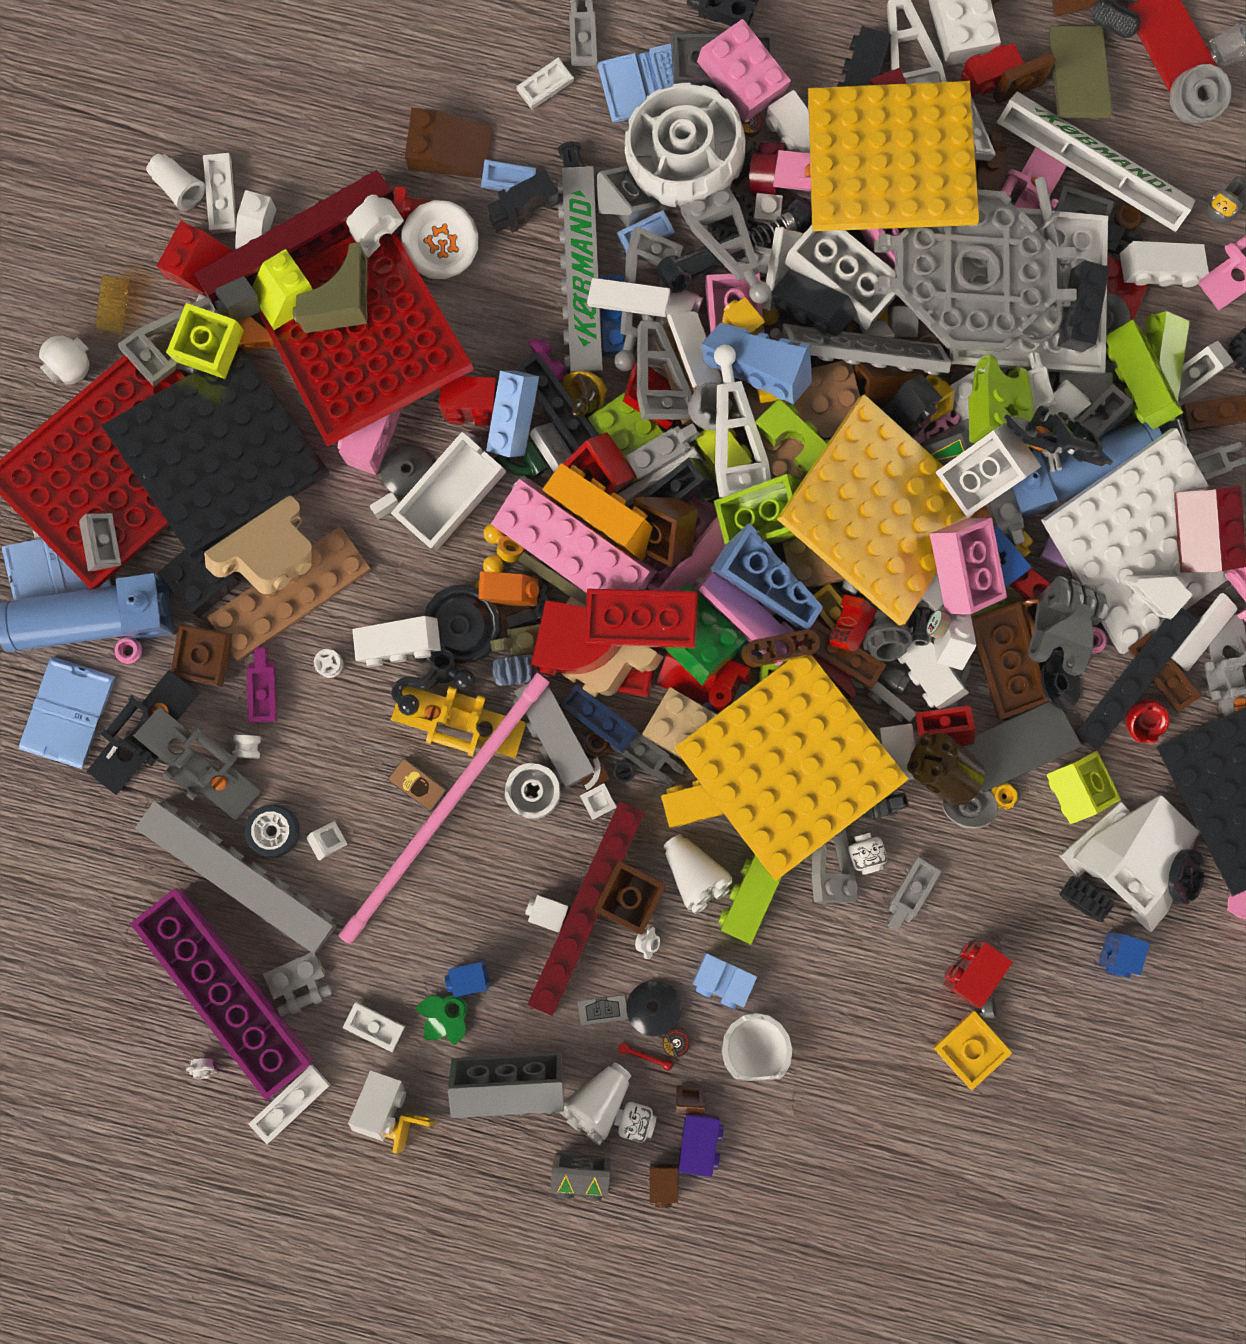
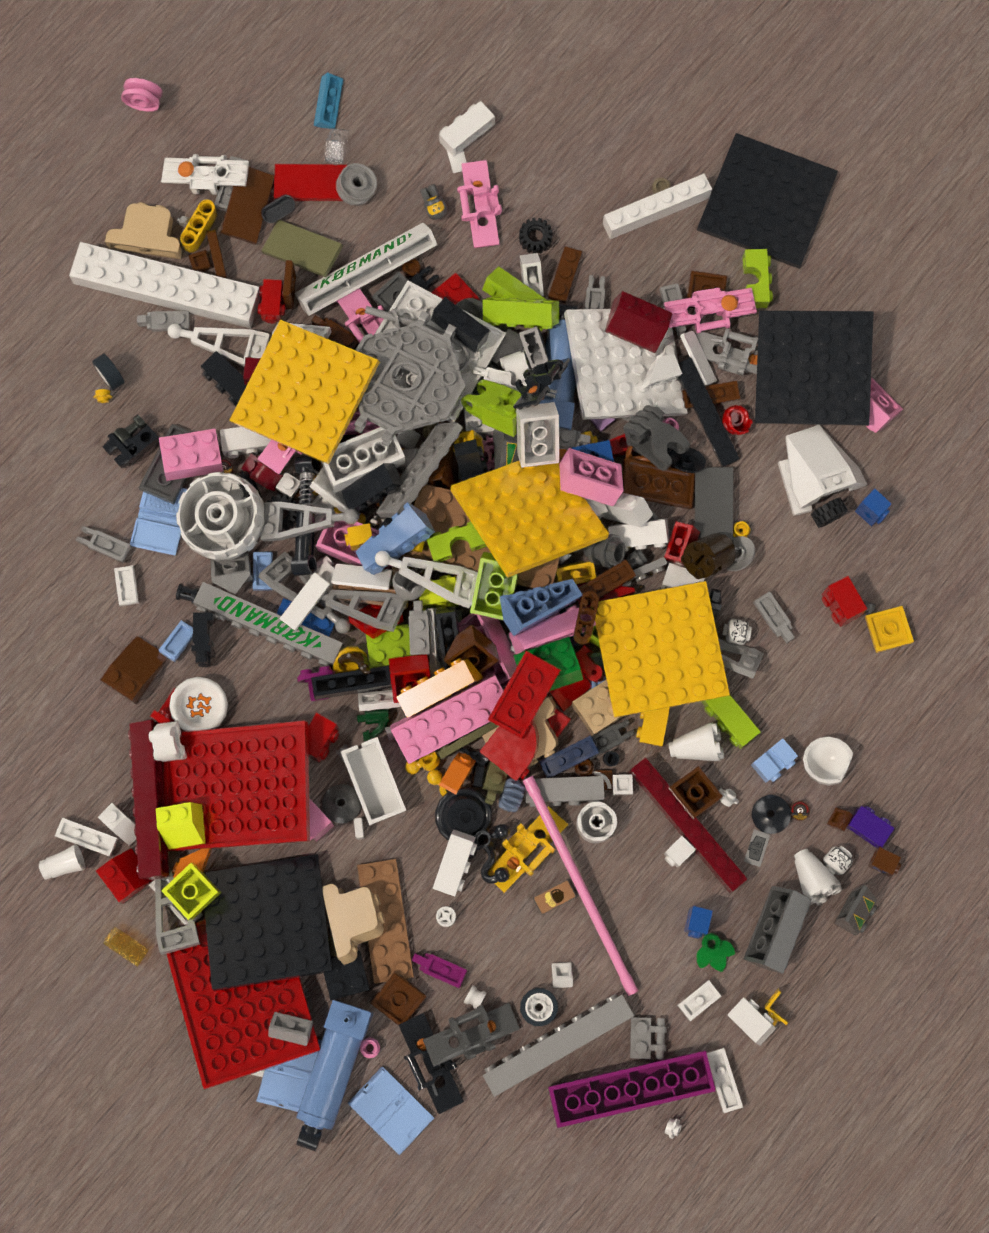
camera: 65 degrees left, 5 degrees down
white plant [39,335,89,385] -> none
dark grey brick [215,276,260,322] -> none
olive arch [293,242,367,333] -> none
light blue brick [486,371,539,457] -> none
red hinge [618,1043,673,1071] -> none
red leg [830,594,877,651] -> none
black pin [911,609,932,646] -> none
dark tan tile [926,610,951,639] -> none
neon yellow slope [1046,751,1121,824] -> none
white brick [1120,241,1209,287] -> none
black tile [1168,848,1205,905] -> none

